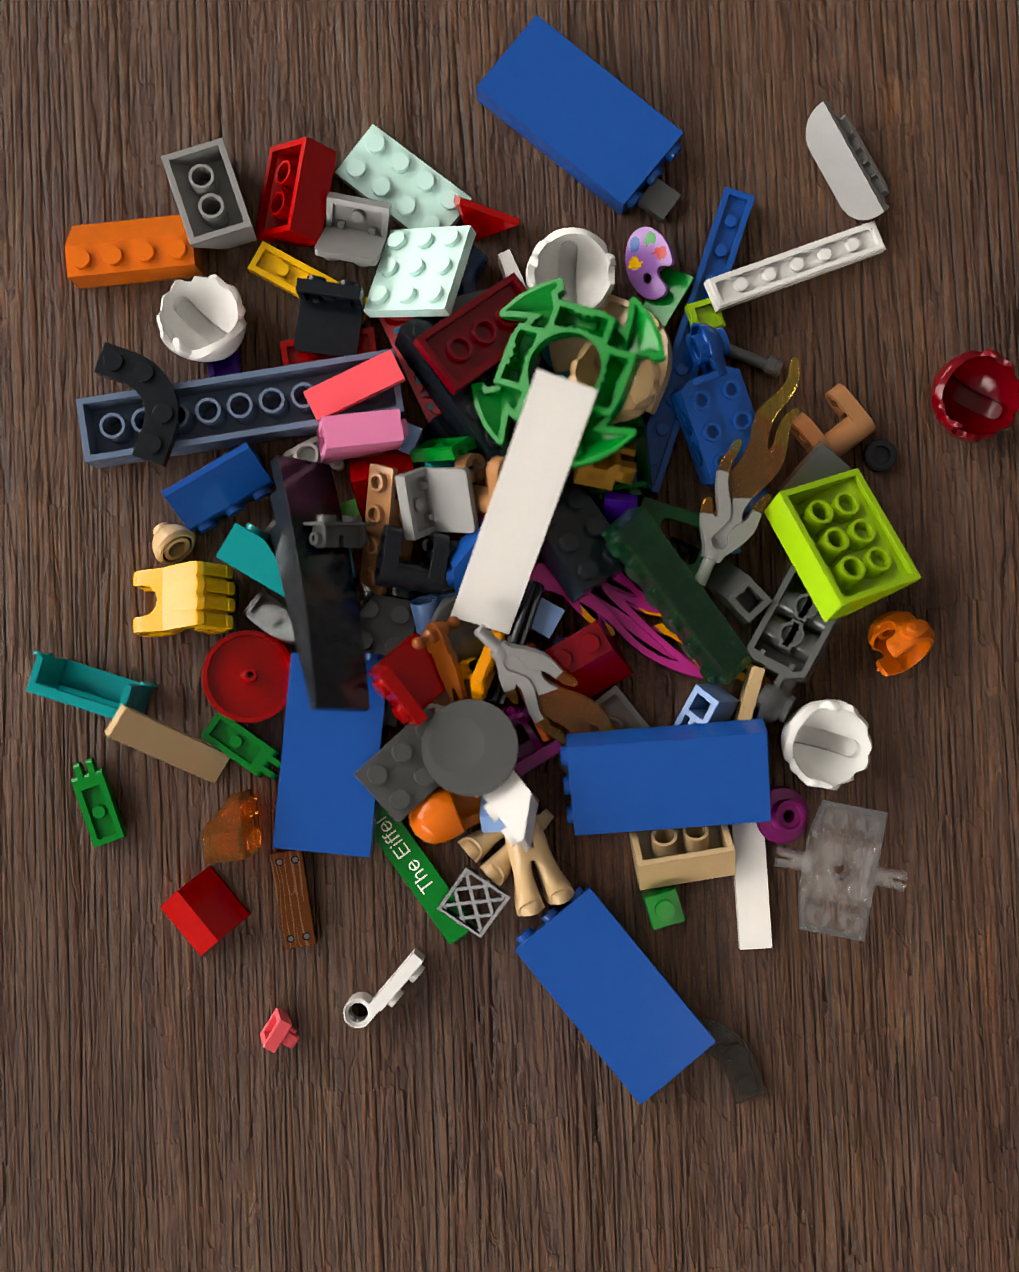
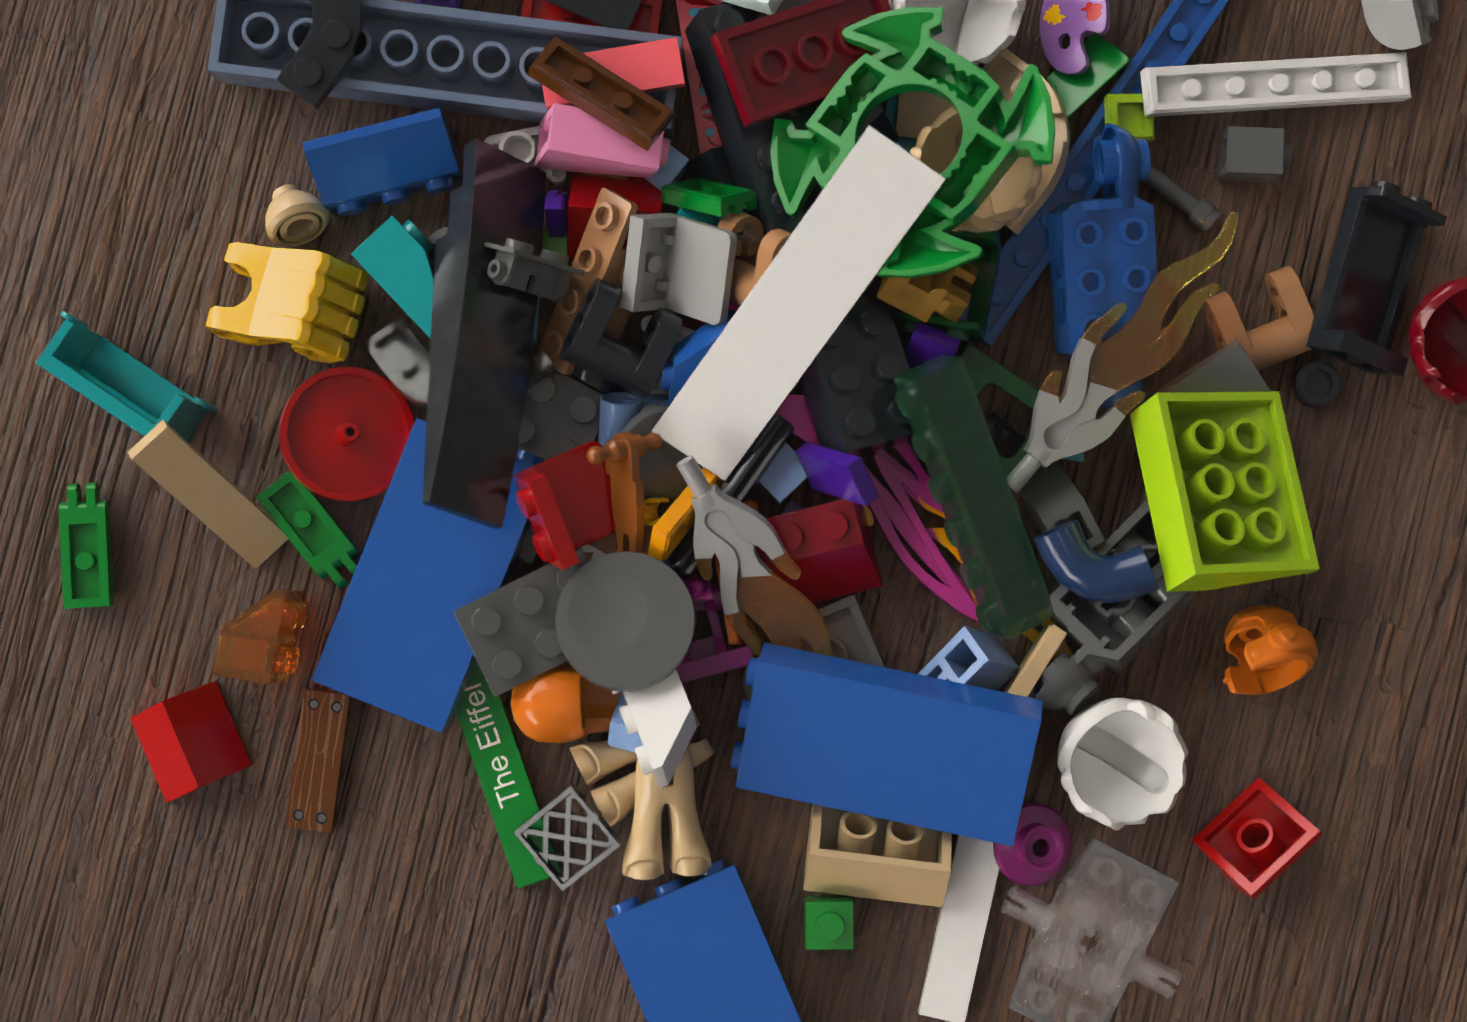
camera: 10 degrees right, 0 degrees up
coral tile [260,1007,300,1053] -> none
white plate [343,948,425,1028] -> none
none -> reddish brown tile [528,36,674,151]
none -> dark purple tile [544,190,570,237]
none -> dark purple tile [795,442,878,506]
none -> dark blue cylinder [1034,520,1160,603]
none -> red slope [1192,777,1322,899]
none -> dark grey brick [1218,126,1291,183]
none -> black panel [1306,181,1447,376]

